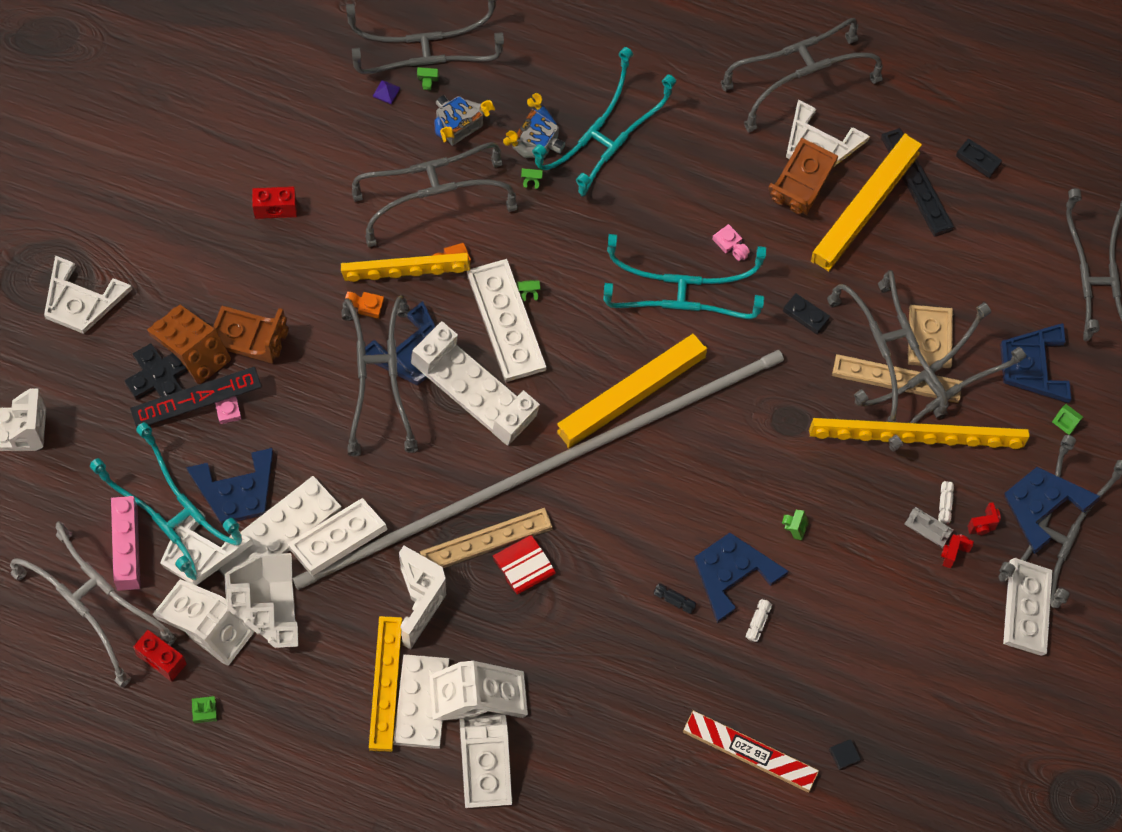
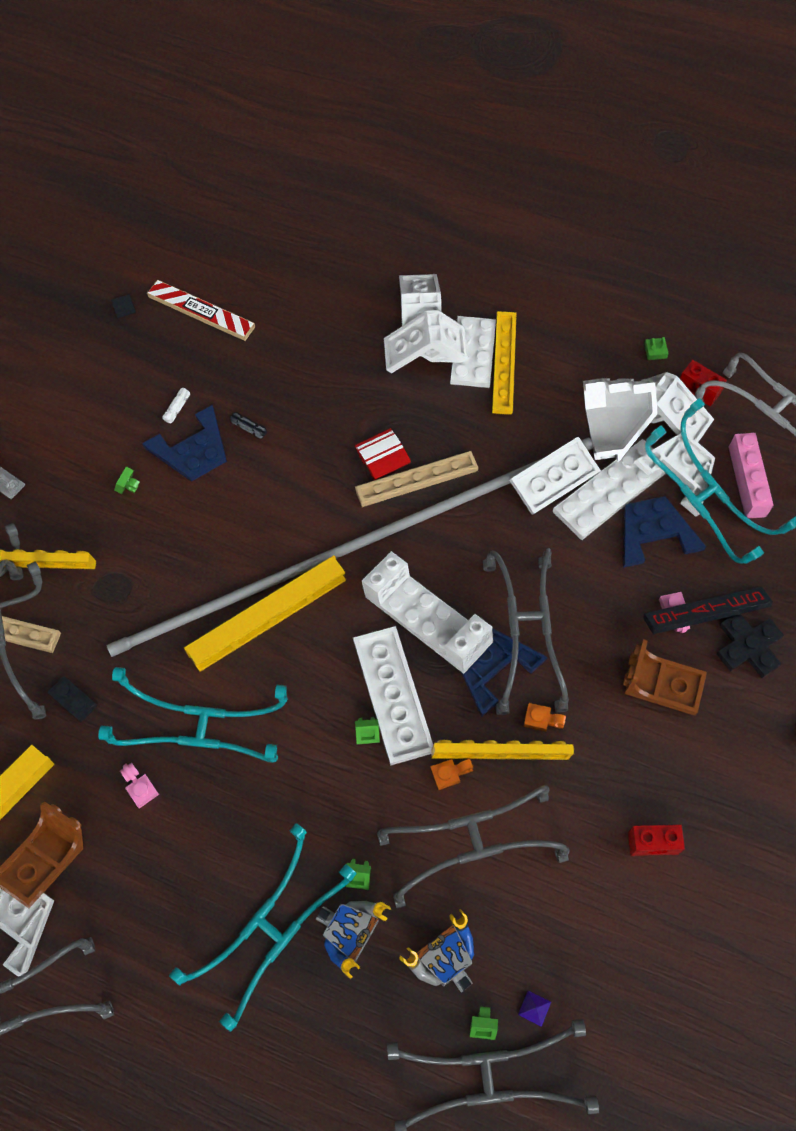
camera: 175 degrees left, 0 degrees up
dark orange bracket [147,305,231,384] -> none
white bracket [399,546,446,650] -> none

